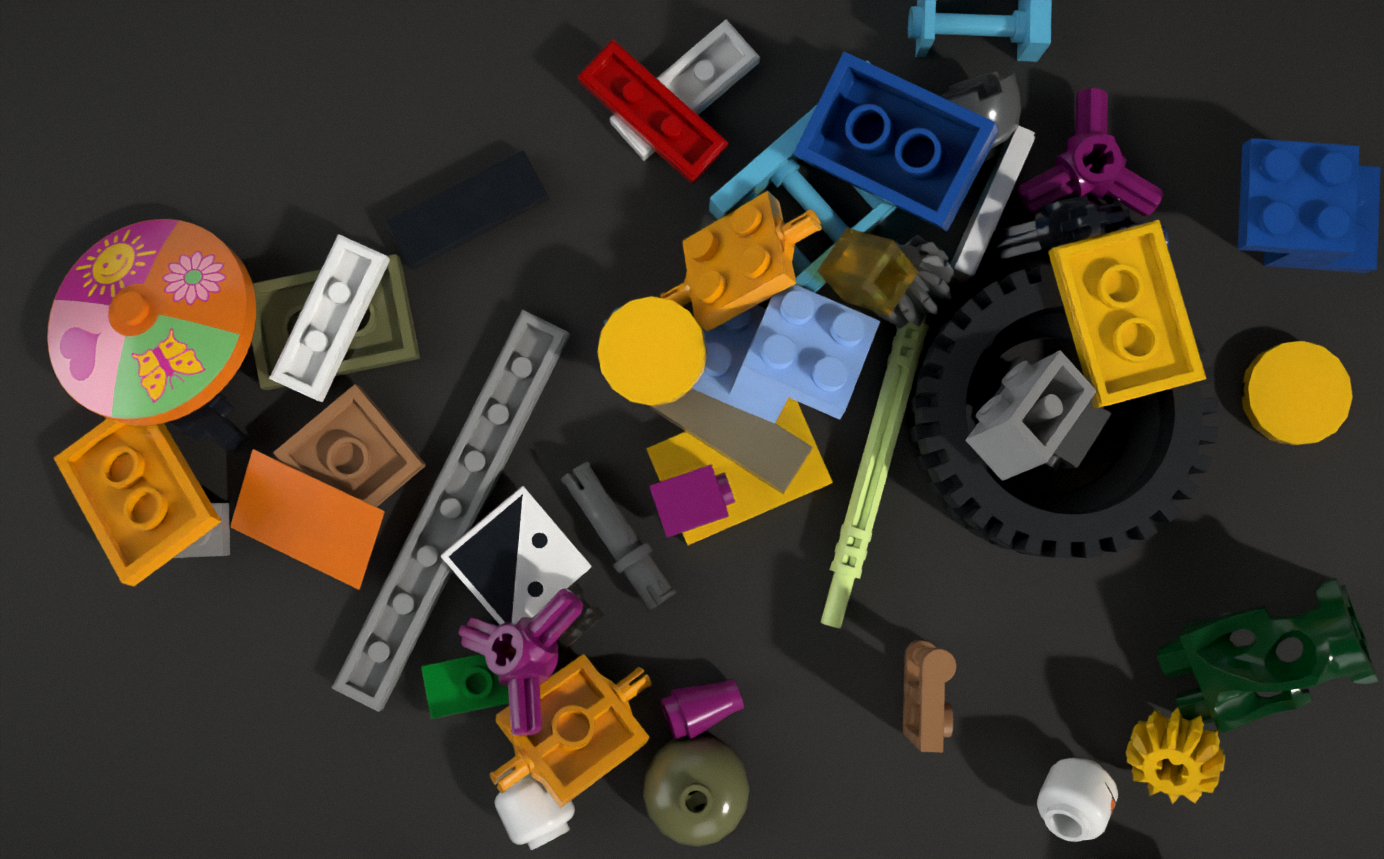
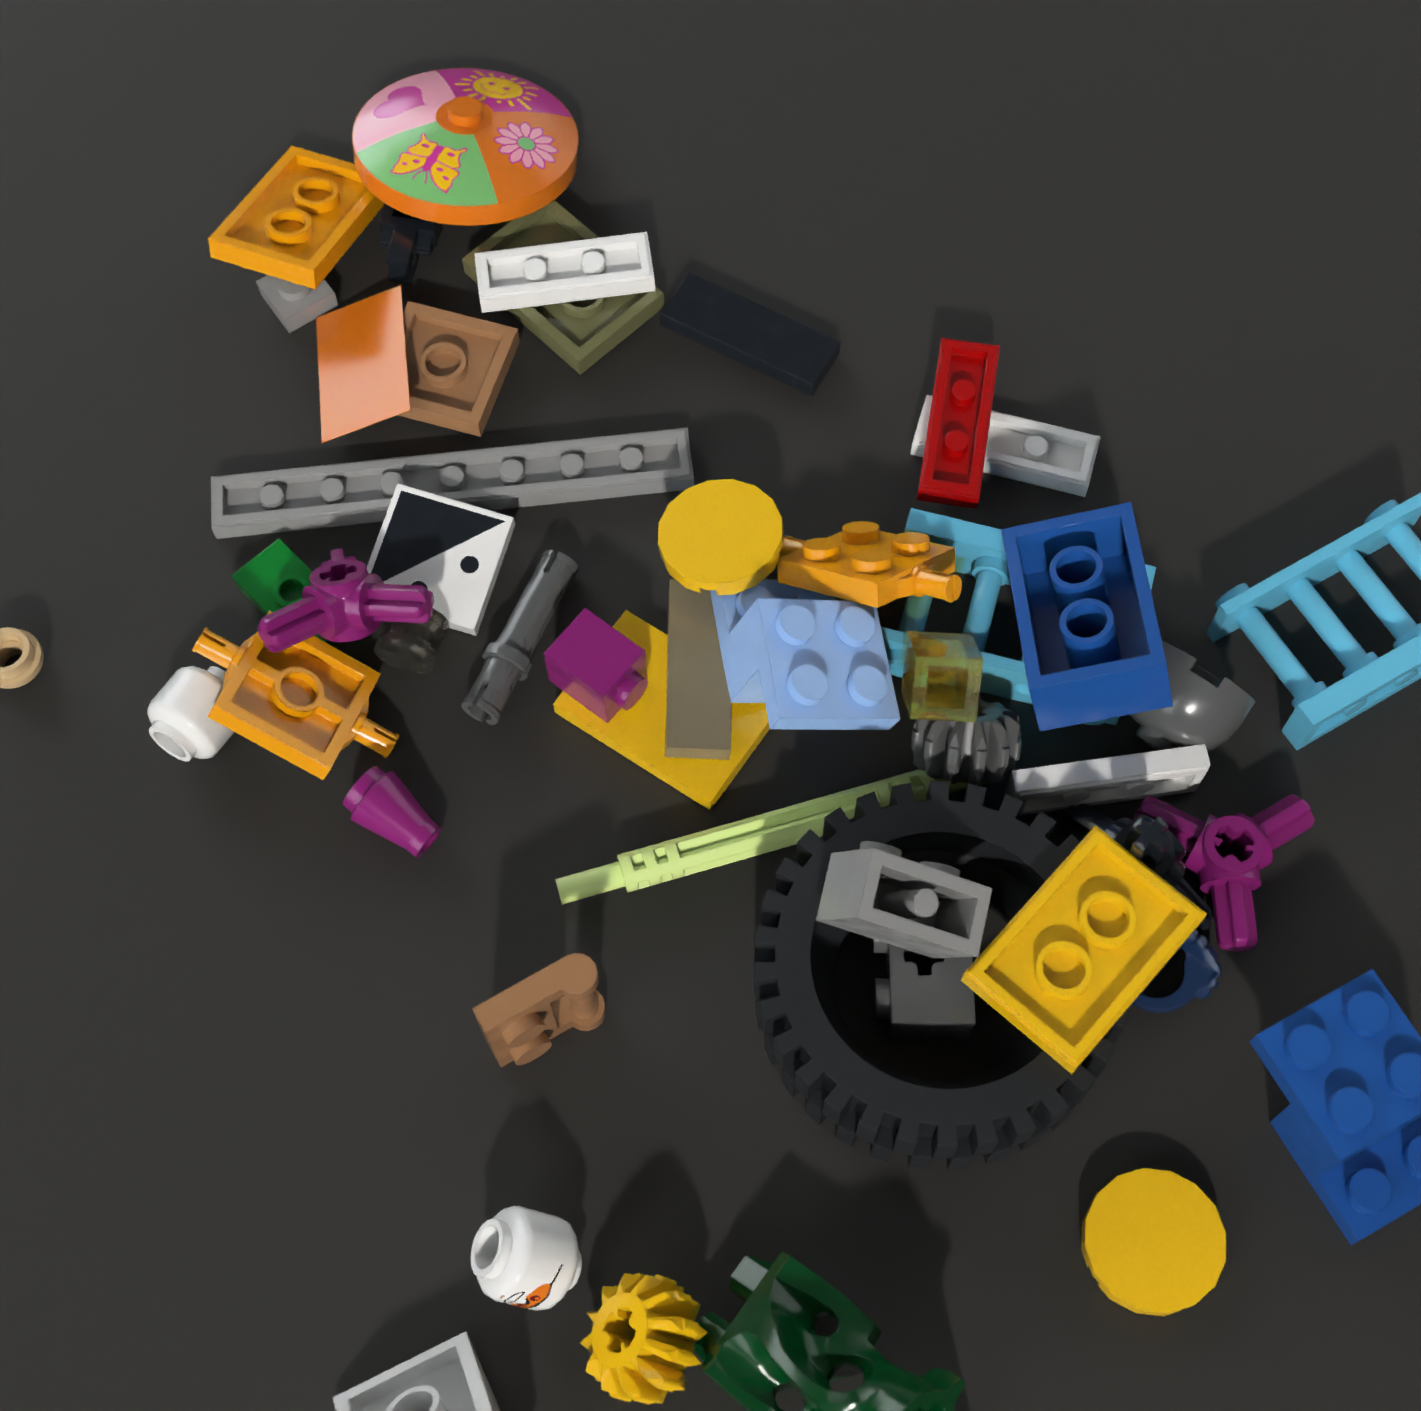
camera: 60 degrees right, 20 degrees down
olive cylinder [643,735,749,847] -> none

